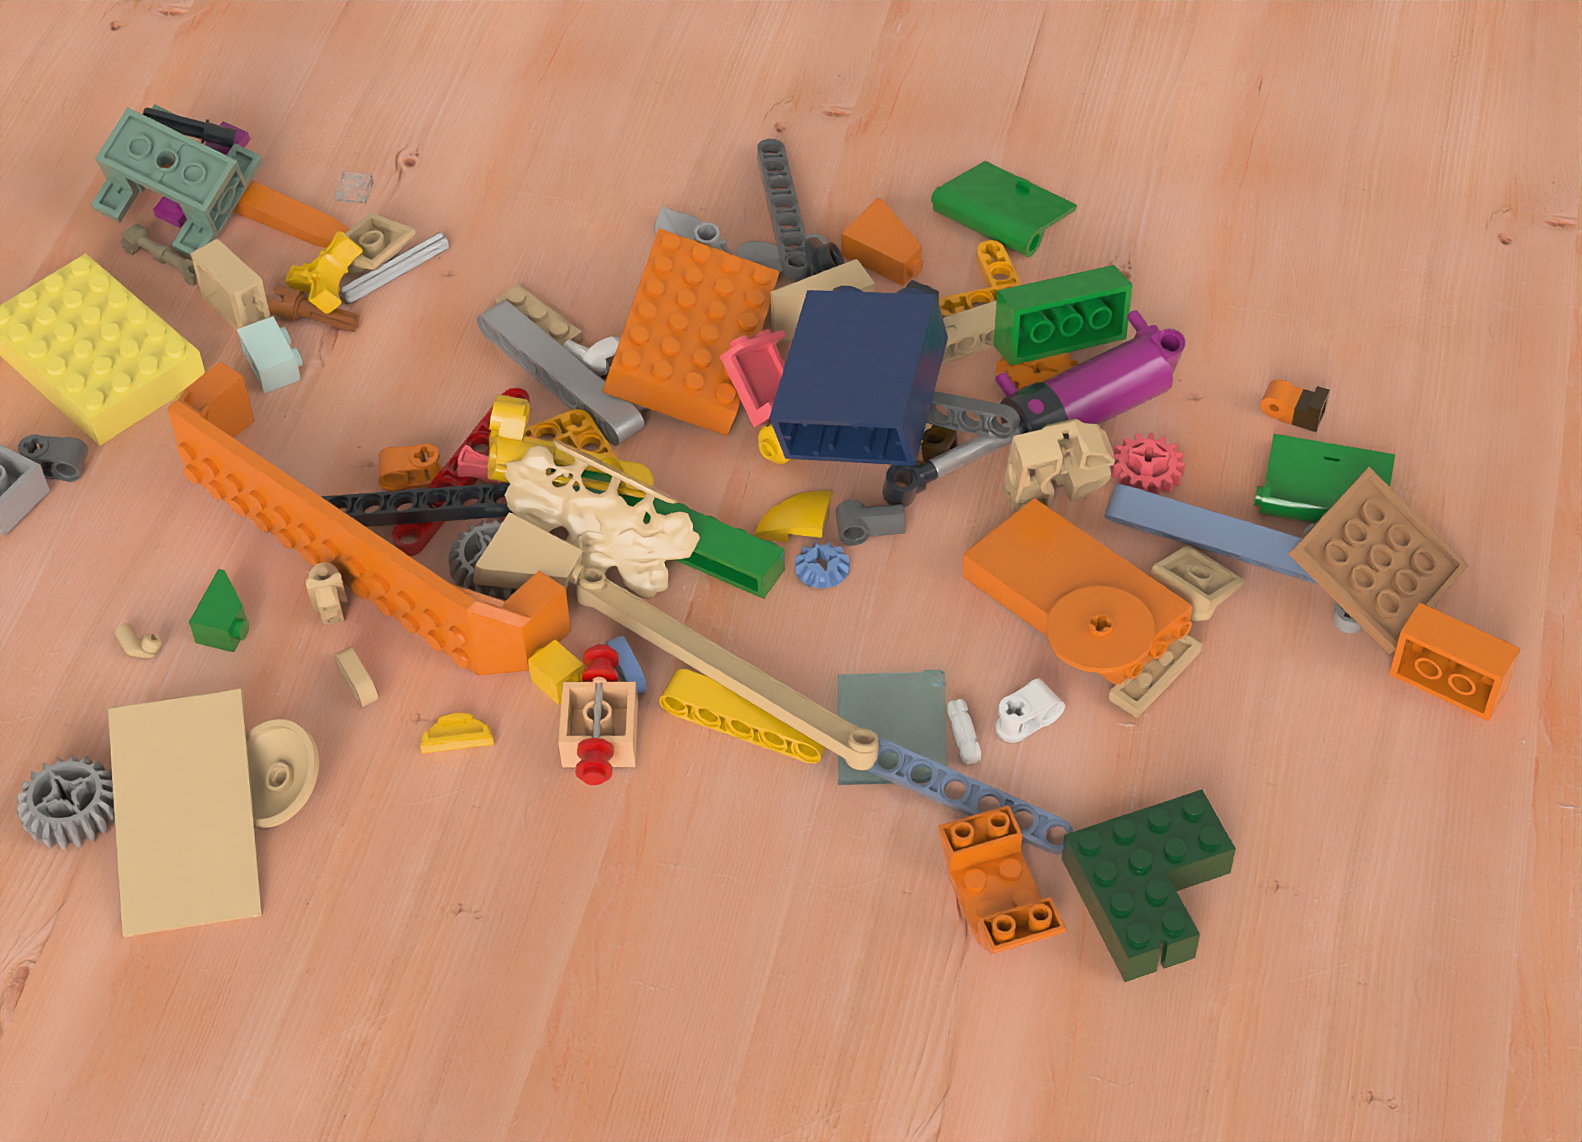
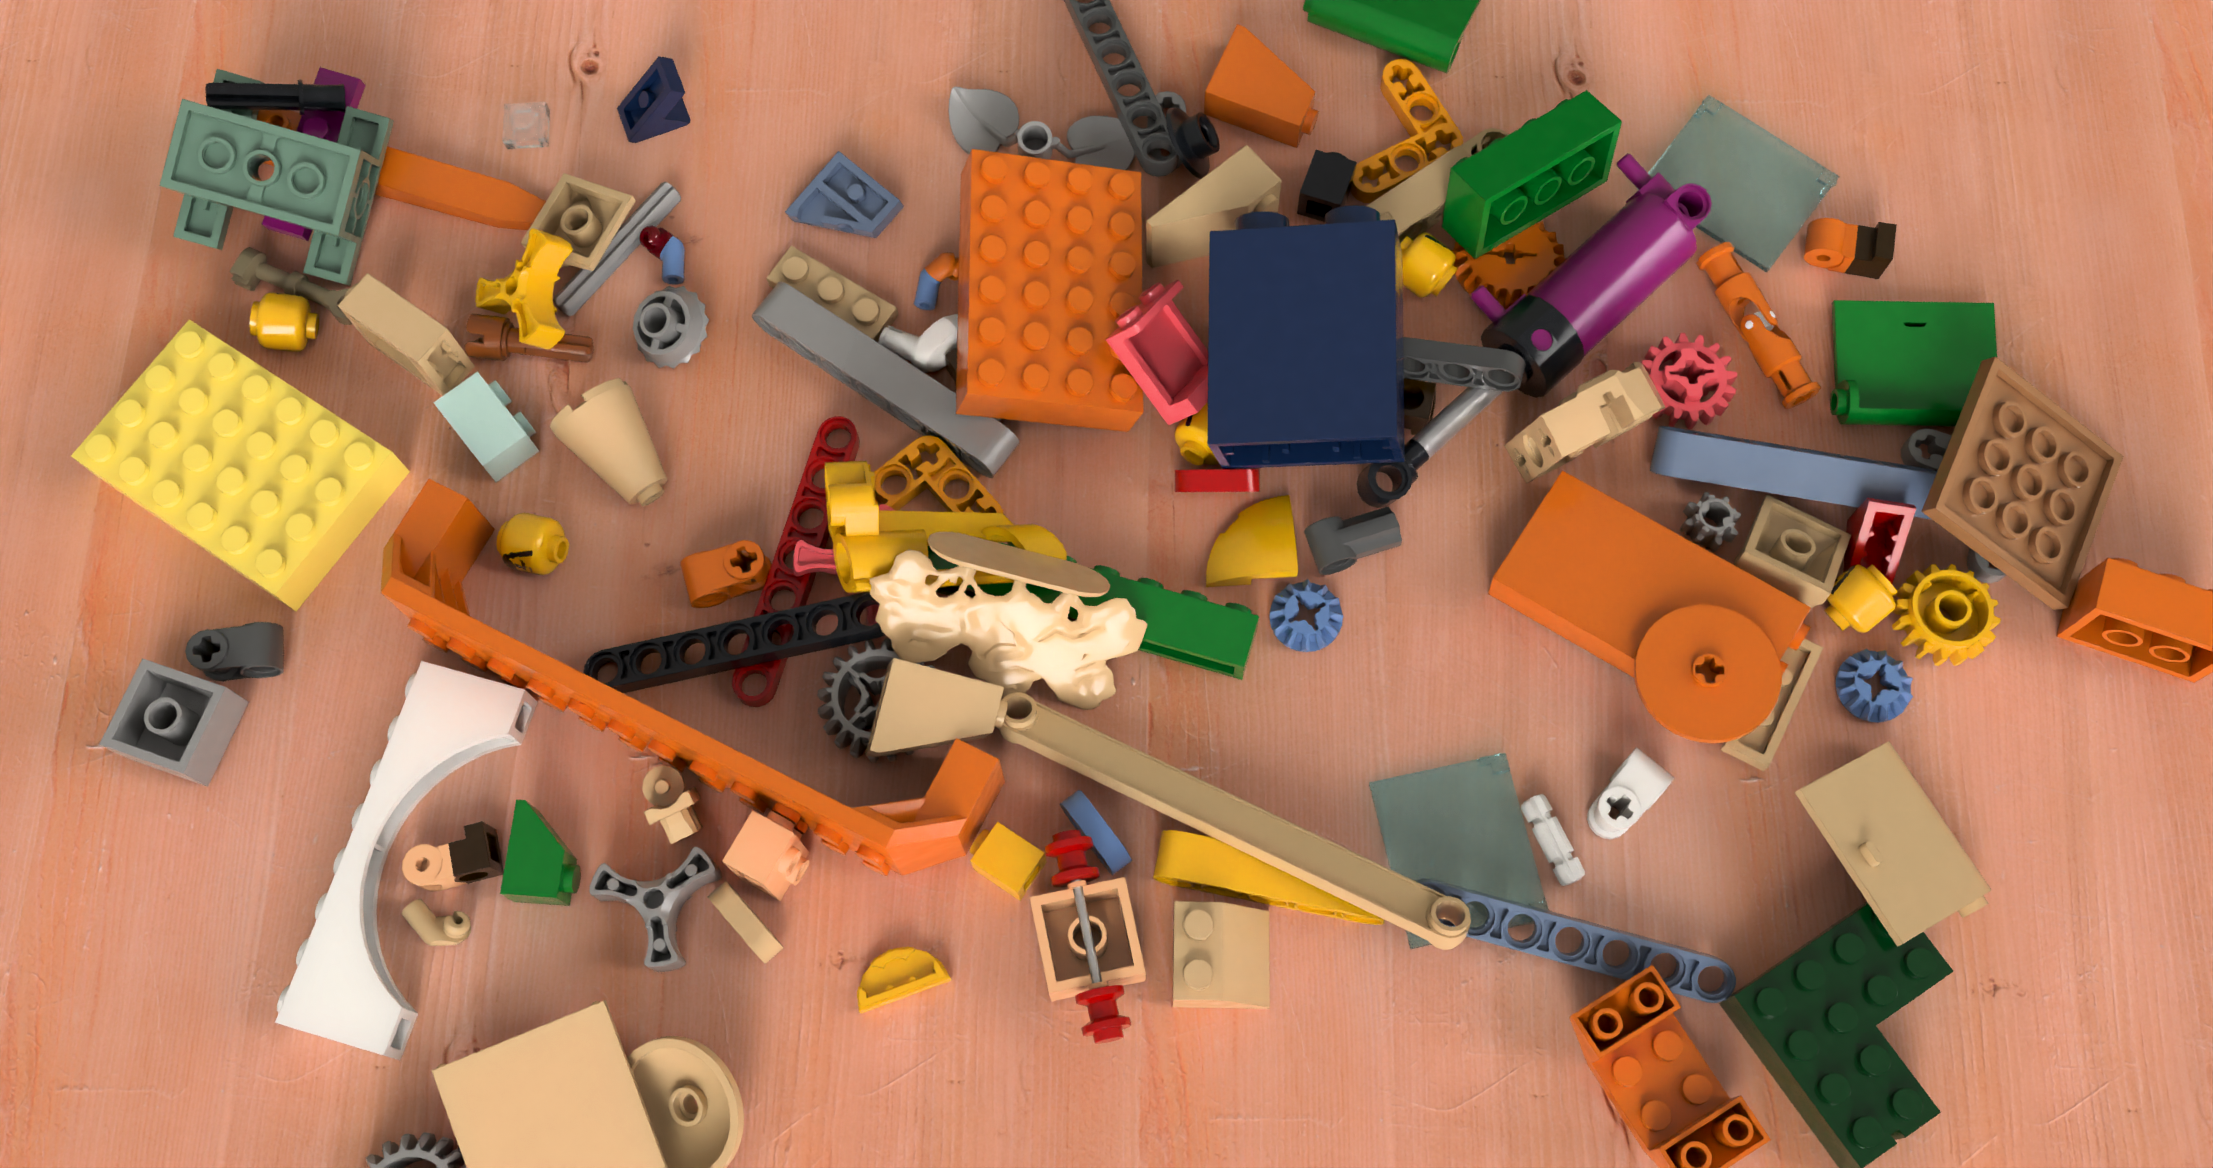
camera: 10 degrees left, 20 degrees up
none -> yellow head [249,292,319,352]
none -> white arch [275,661,538,1060]
none -> leg [402,821,504,892]
none -> yellow head [496,512,569,575]
none -> tan cone [549,378,667,506]
none -> light grey piece [589,847,722,972]
none -> dark blue slope [617,56,690,143]
none -> light grey piece [633,286,709,369]
none -> arm [640,225,685,285]
none -> light nougat brick [722,810,809,901]
none -> sand blue wing [785,151,904,238]
none -> arm [914,252,959,310]
none -> tan slope [1173,901,1270,1009]
none -> red beam [1175,469,1260,492]
none -> yellow head [1400,232,1458,298]
none -> clear light blue piece [1637,95,1840,273]
none -> light grey gear [1680,492,1741,552]
none -> orange piece [1696,242,1821,409]
none -> tan door [1794,742,1991,947]
none -> yellow head [1824,565,1898,633]
none -> medium blue gear [1836,648,1913,723]
none -> red slope [1843,498,1916,584]
none -> yellow gear [1891,564,2001,666]

